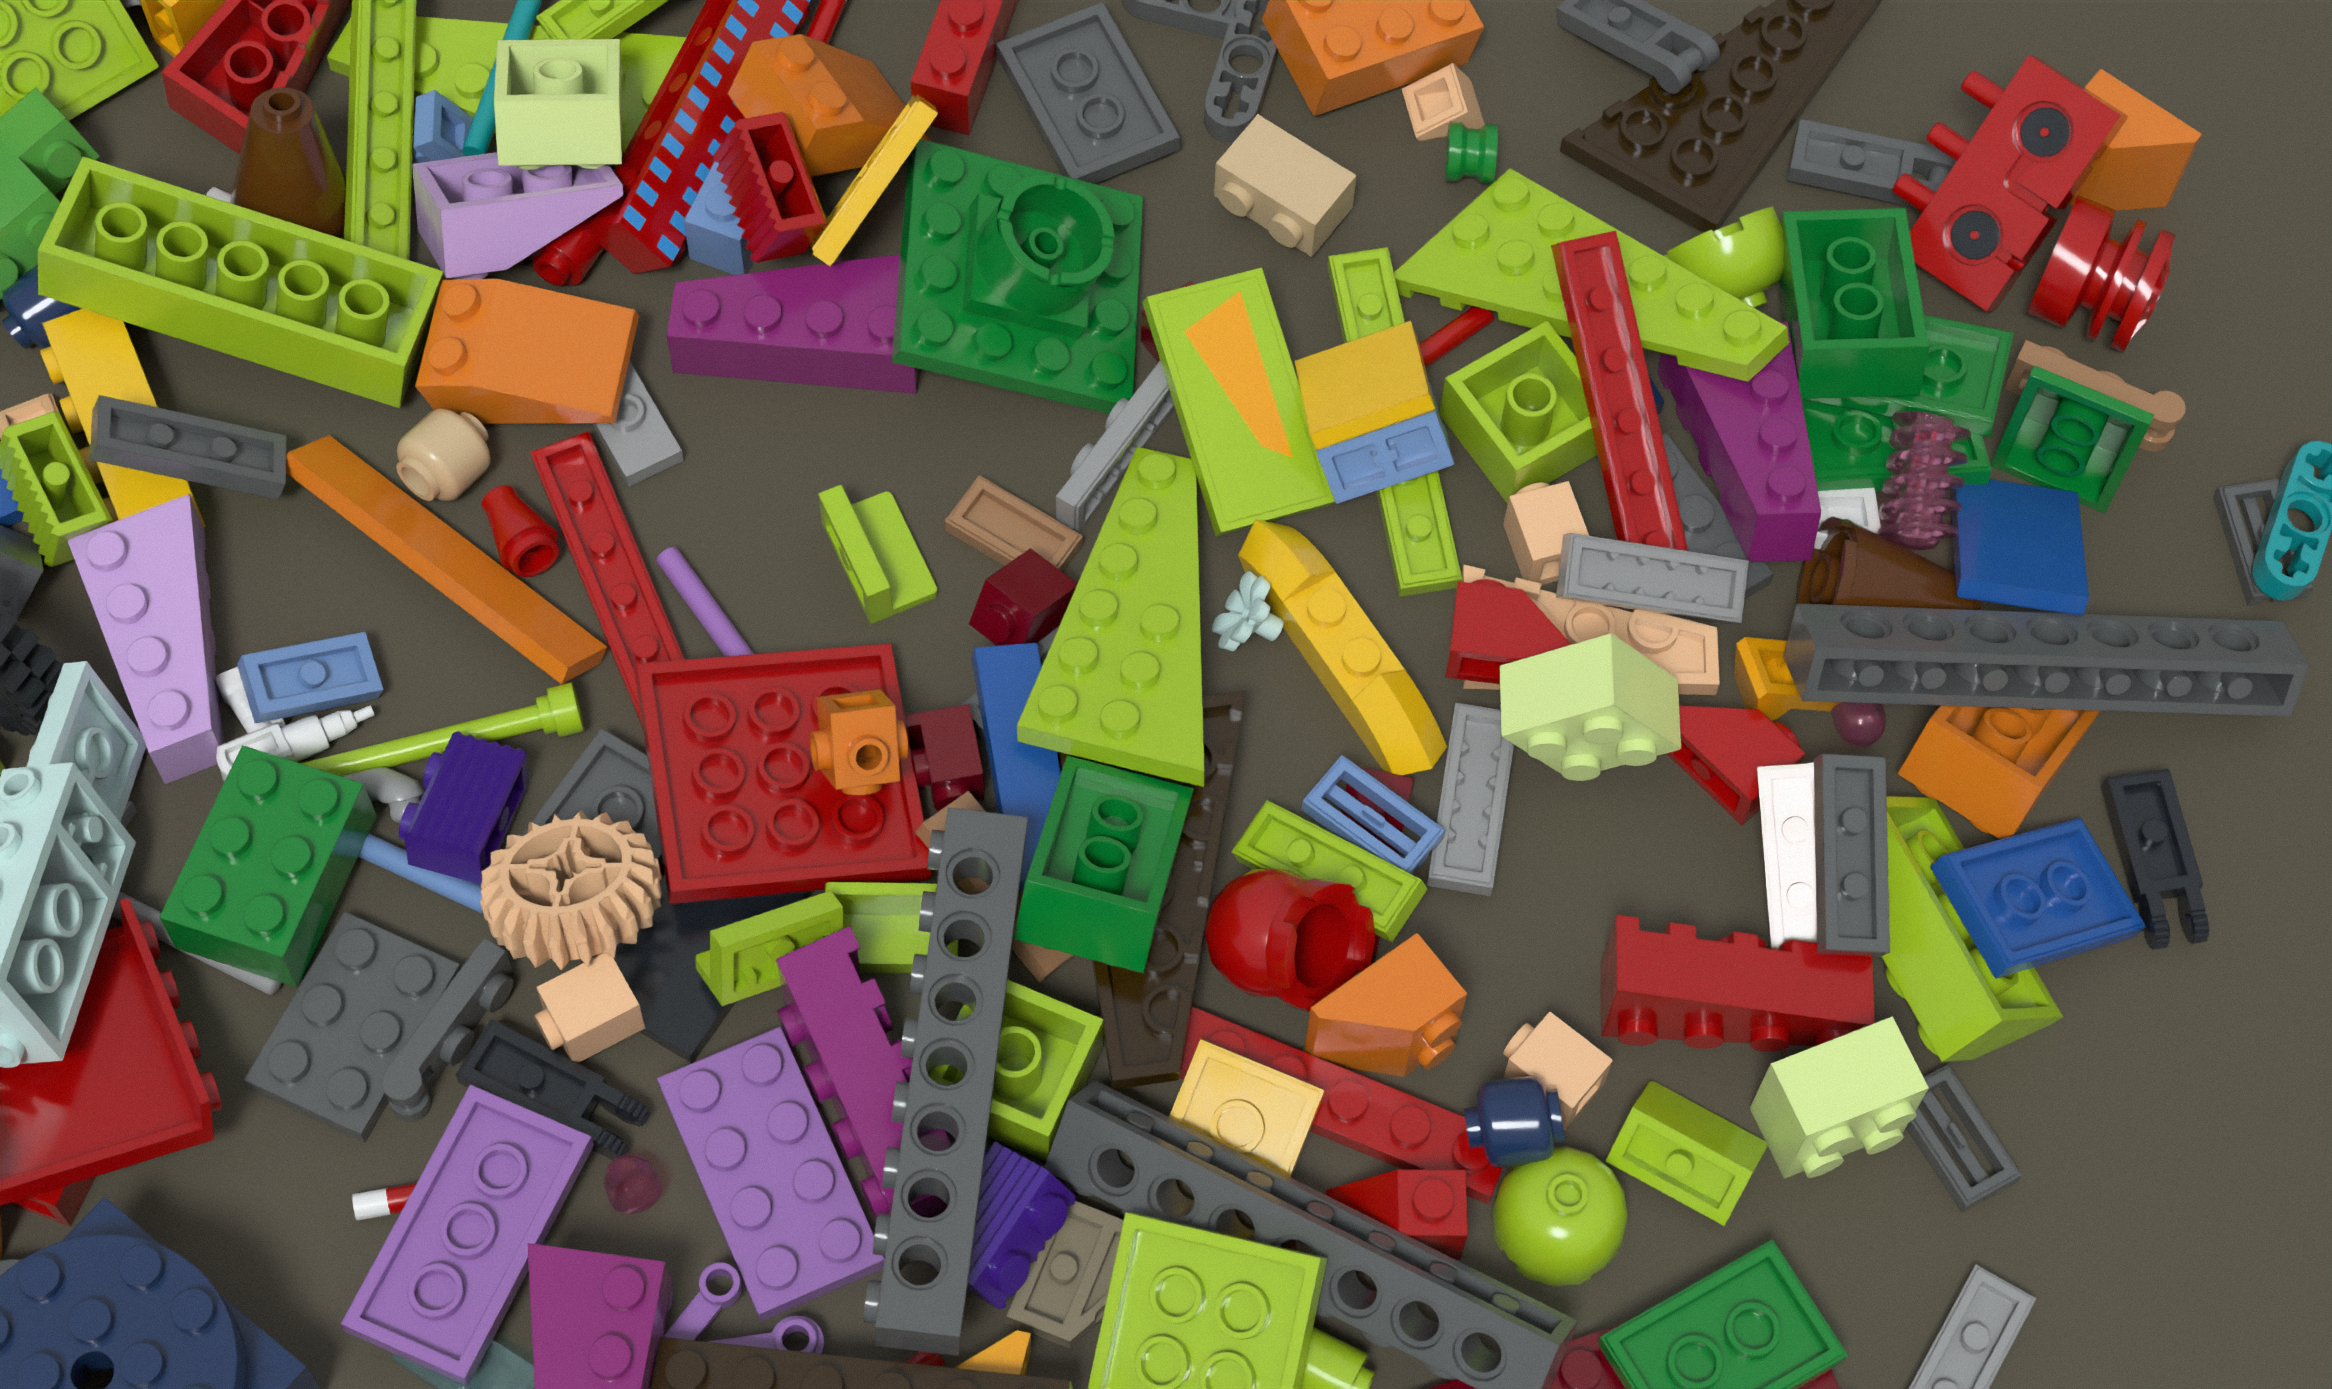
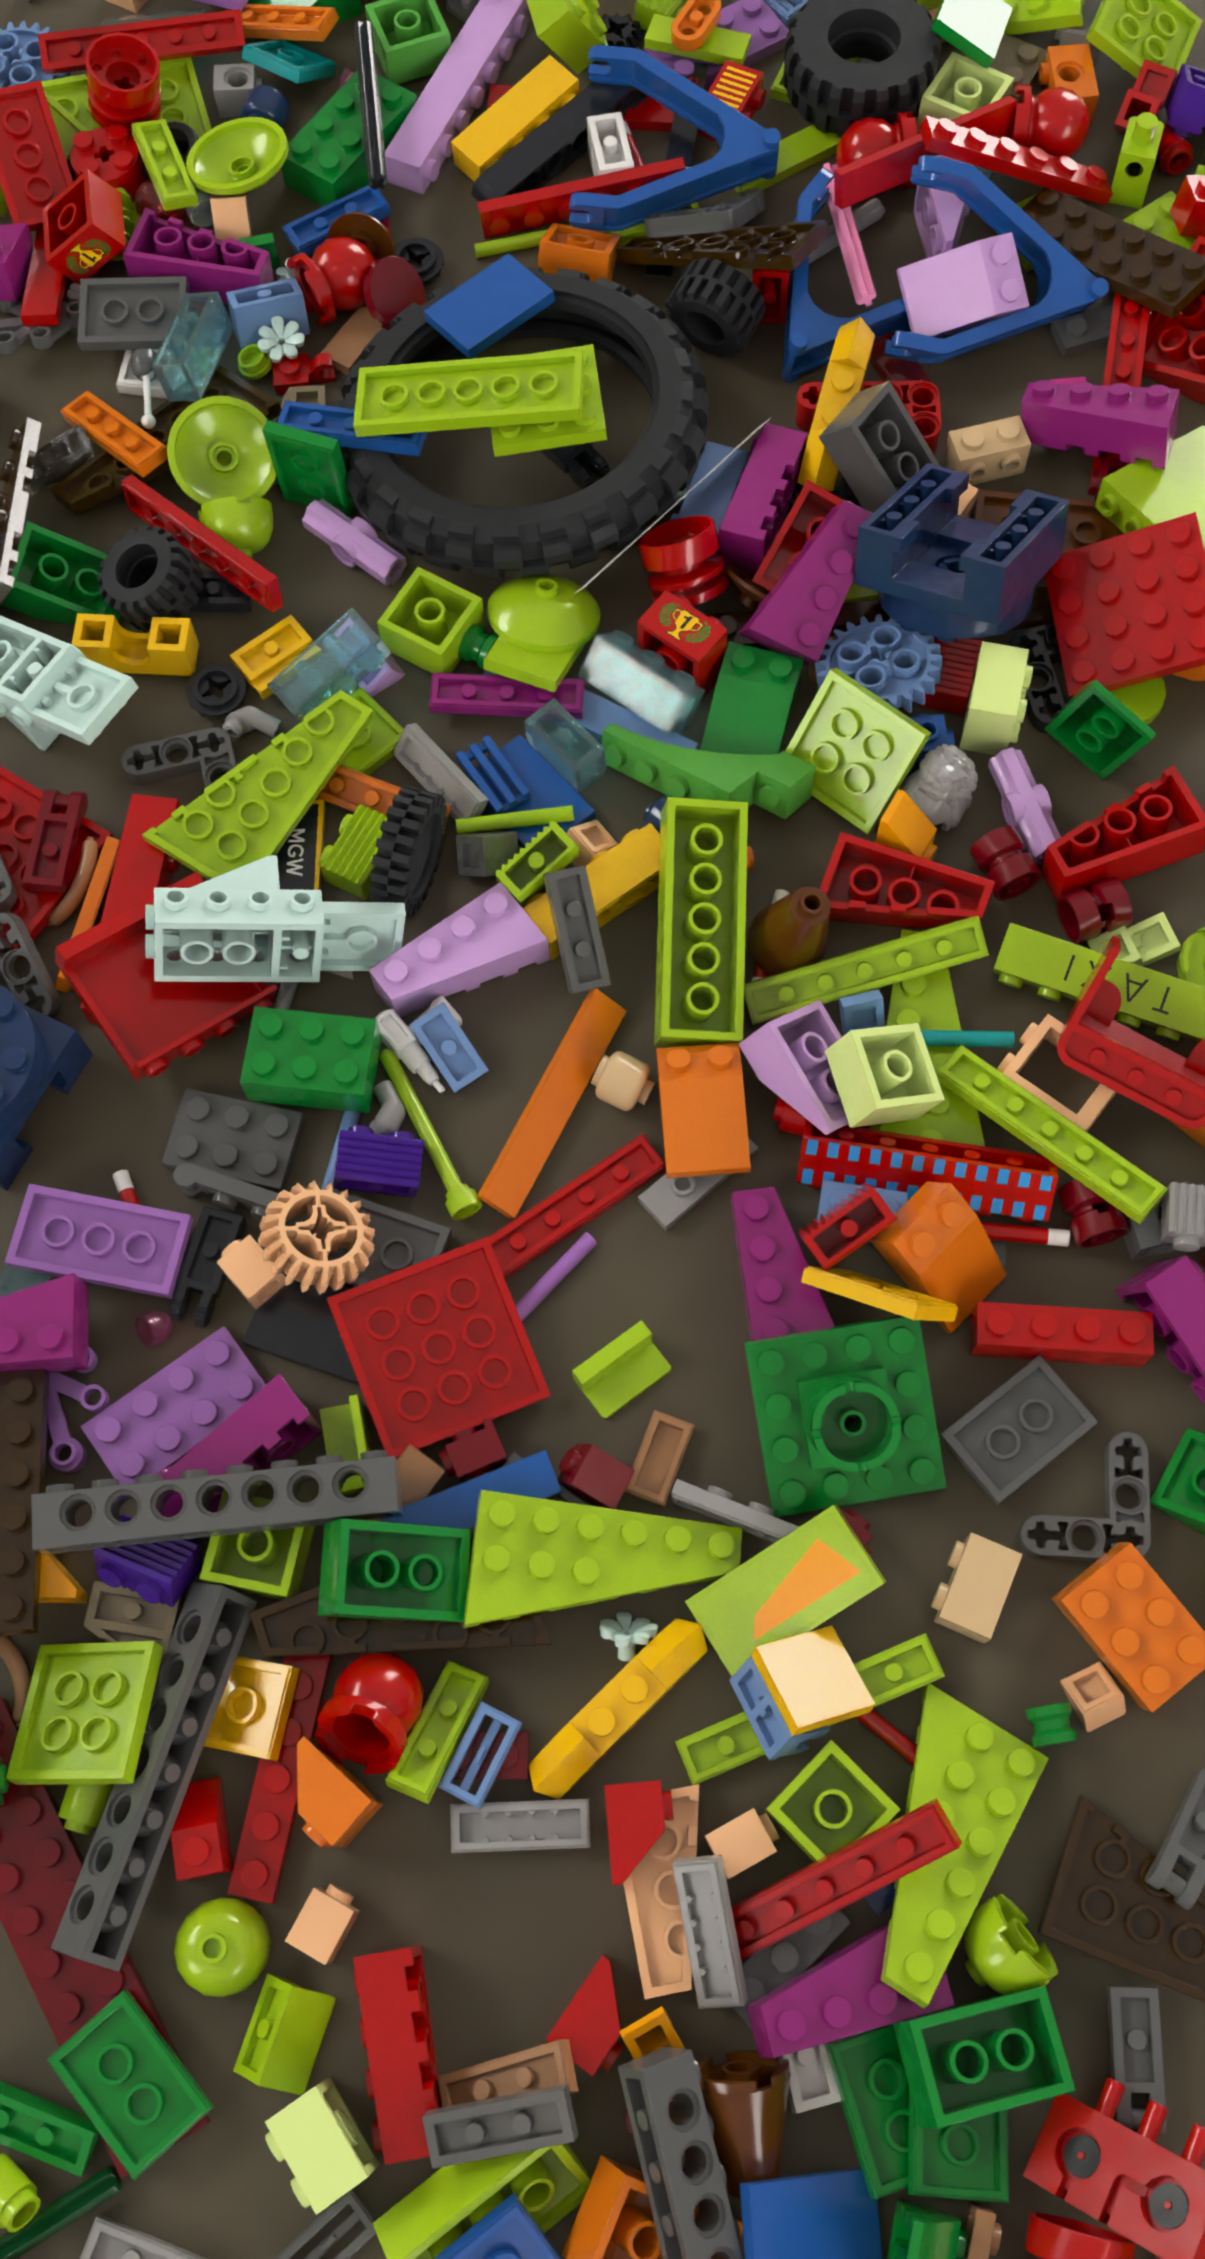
camera: 85 degrees right, 5 degrees up
red cone [481,485,559,577] -> none
lime bracket [695,891,843,1006] -> none
orange brick [810,689,908,795] -> none
dark blue head [1464,1075,1565,1168] -> none
yellowish green brick [1500,633,1681,781] -> none
clear pink piece [1876,411,1971,550] -> none

